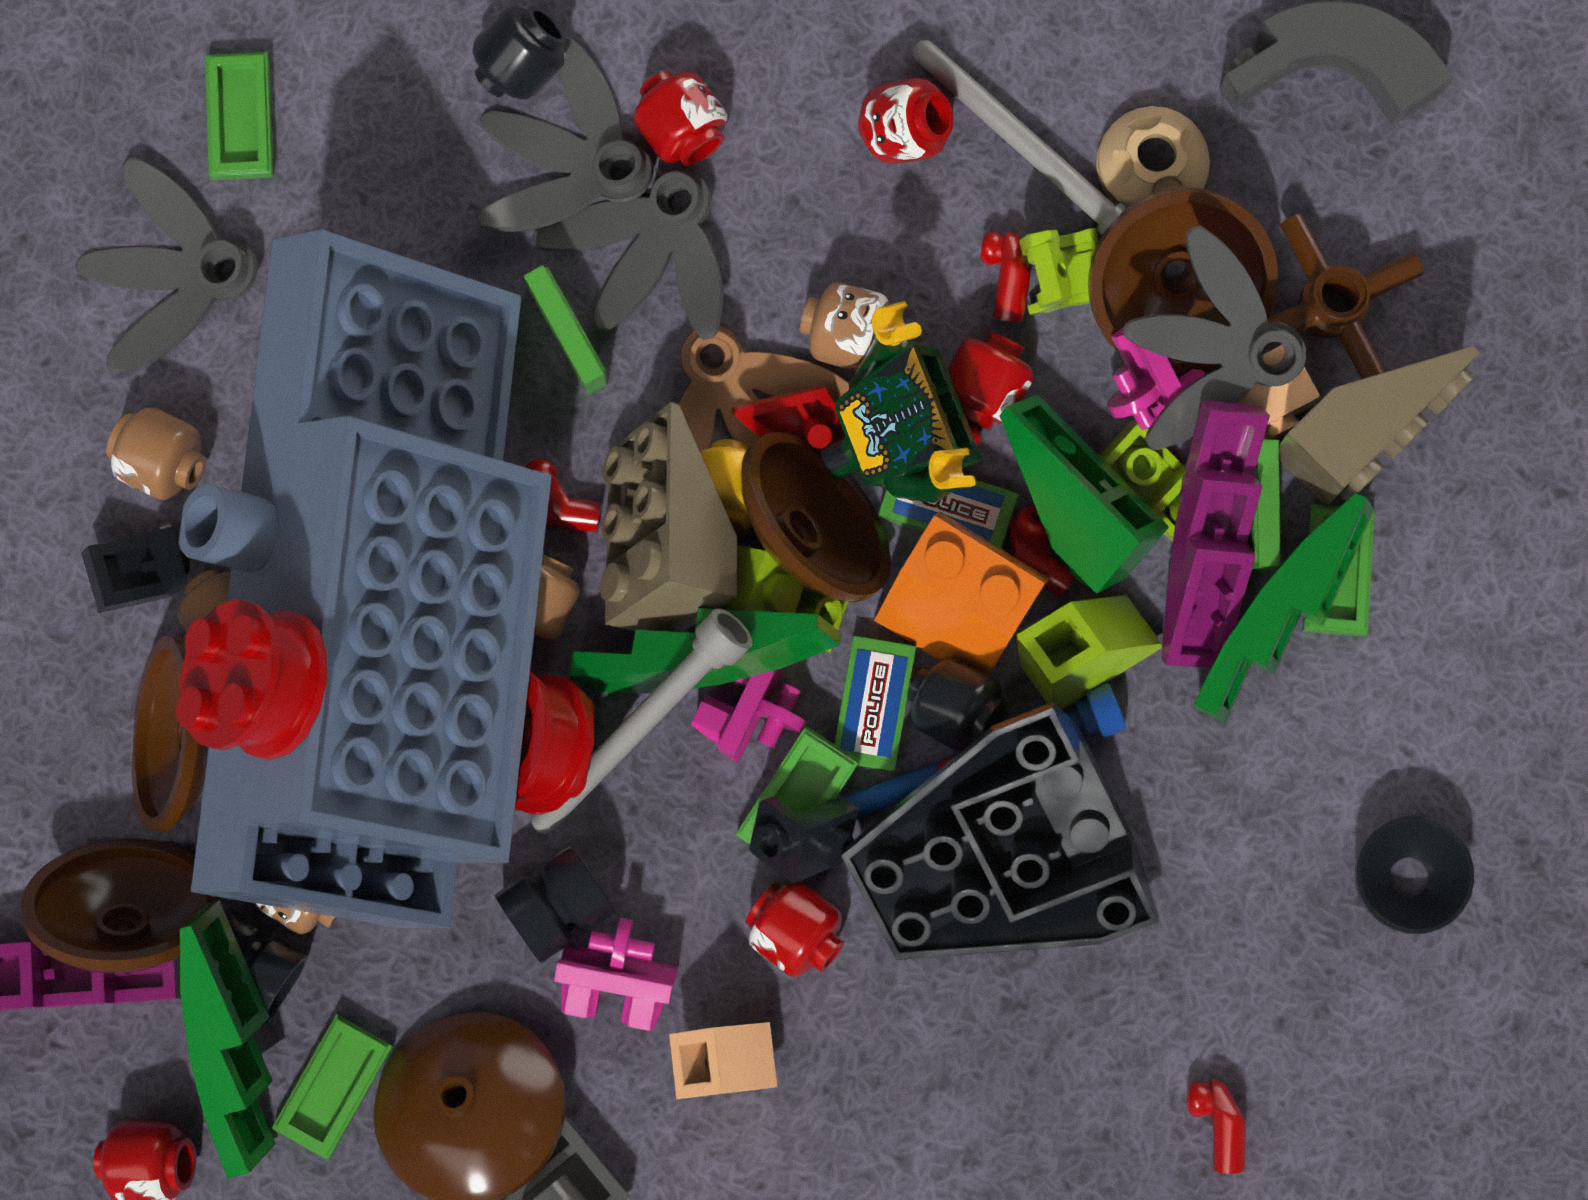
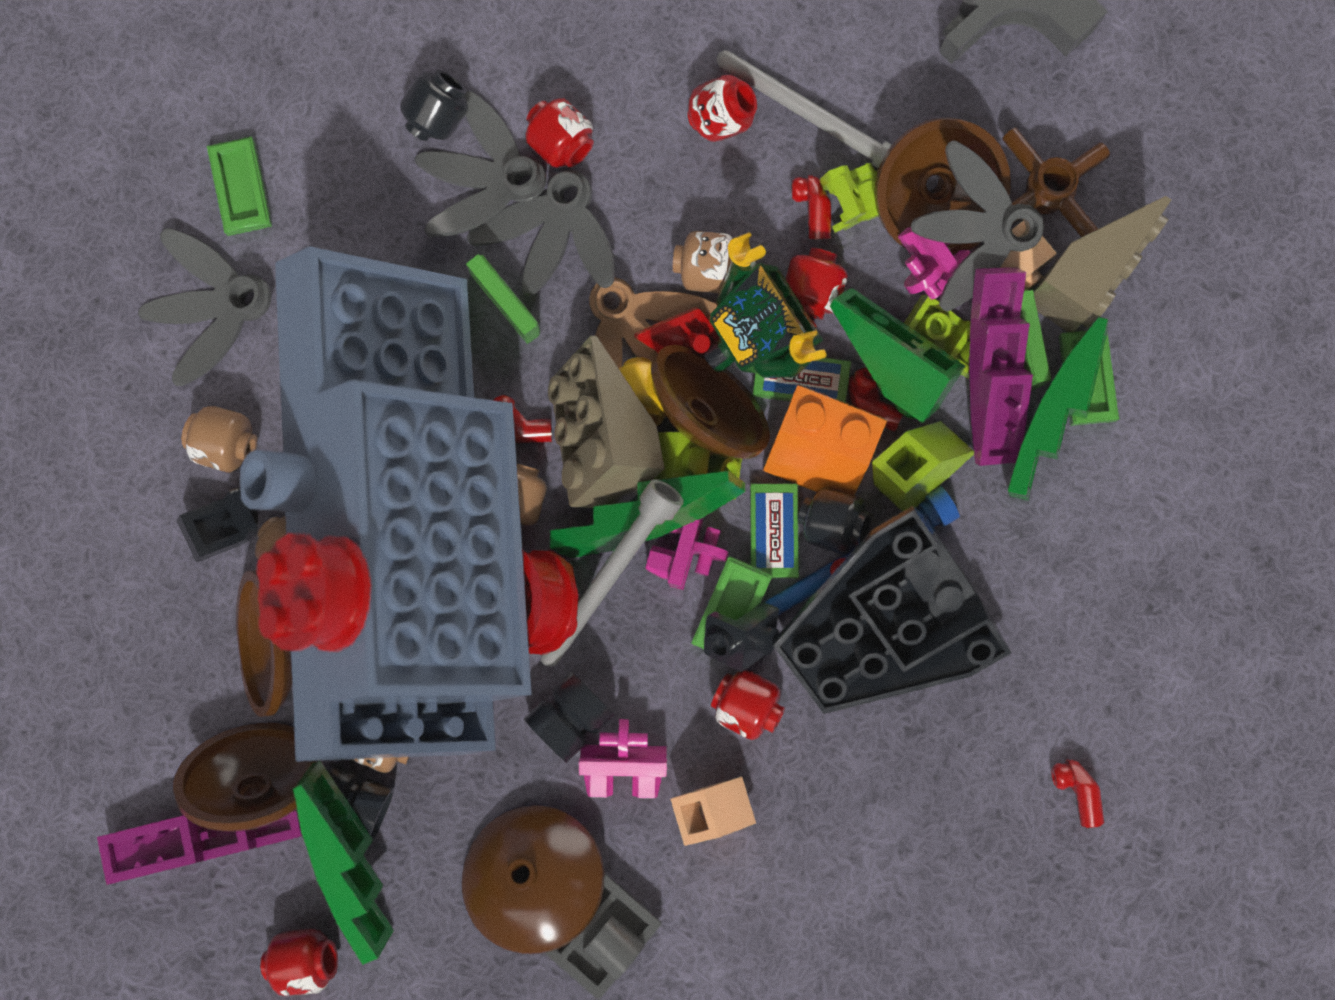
camera: 15 degrees left, 0 degrees up
bright green tile [272,1014,394,1160] -> none
tan piece [1096,106,1210,208] -> none
black piece [1355,816,1474,934] -> none

